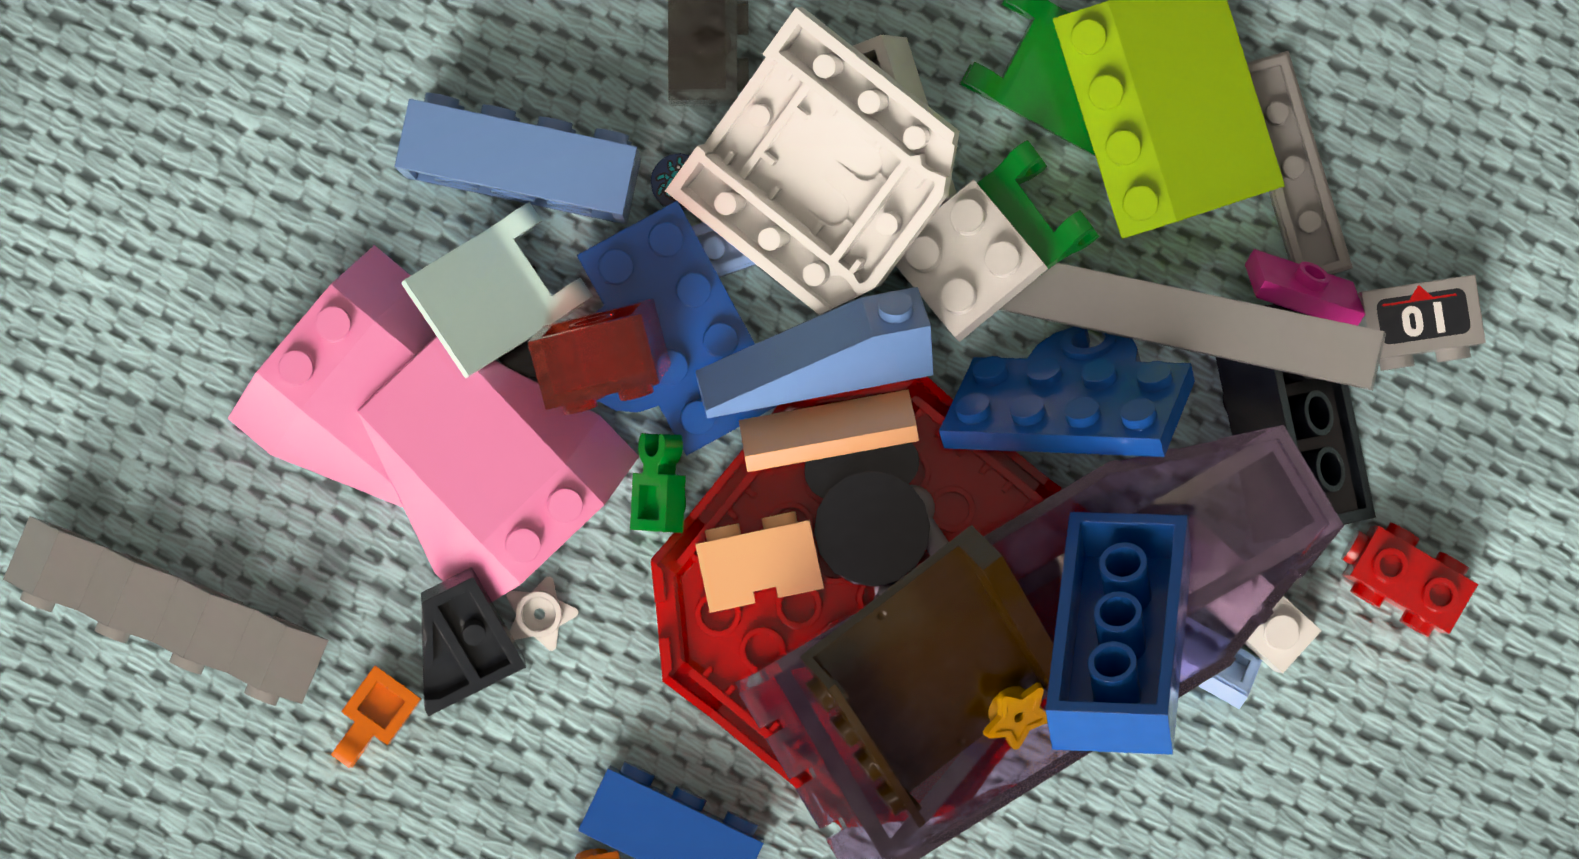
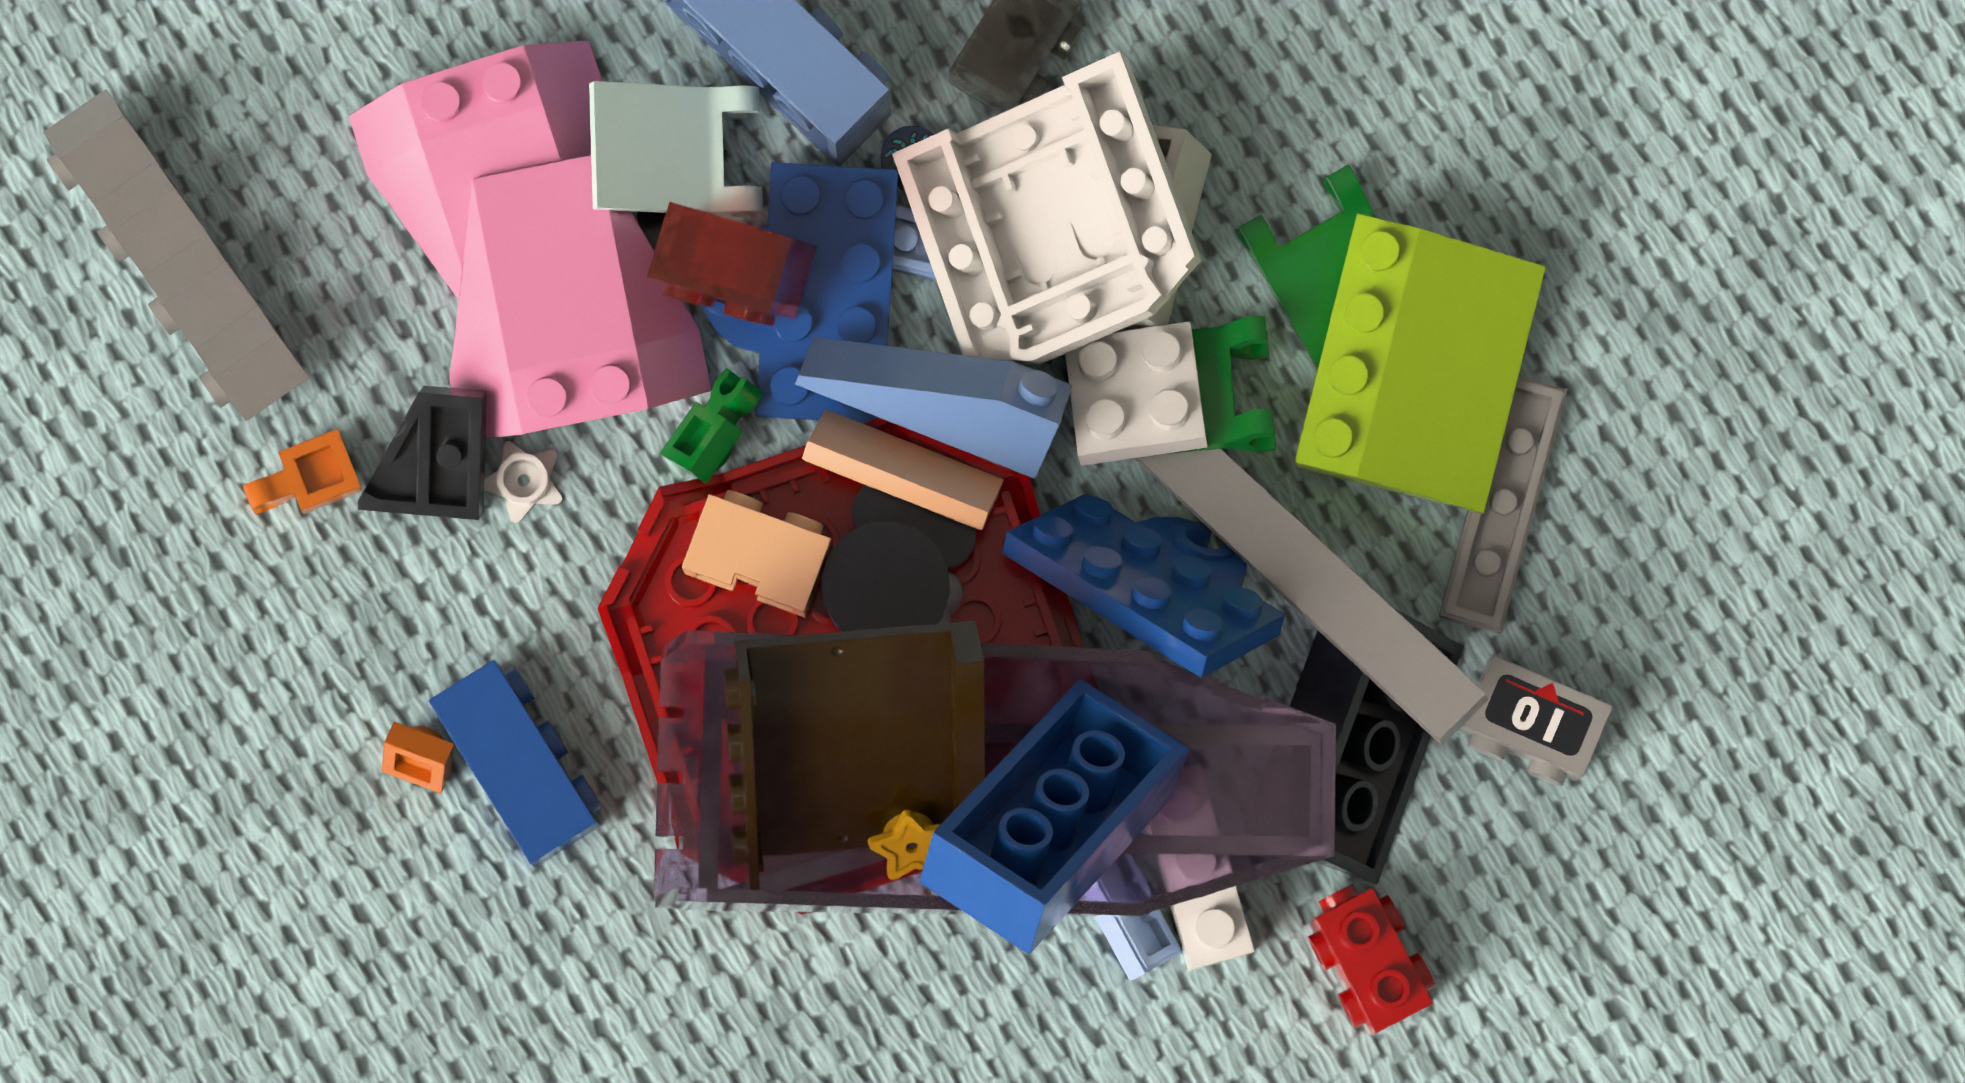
camera: 30 degrees right, 5 degrees down
dark pink plate [1245,249,1365,326] -> none

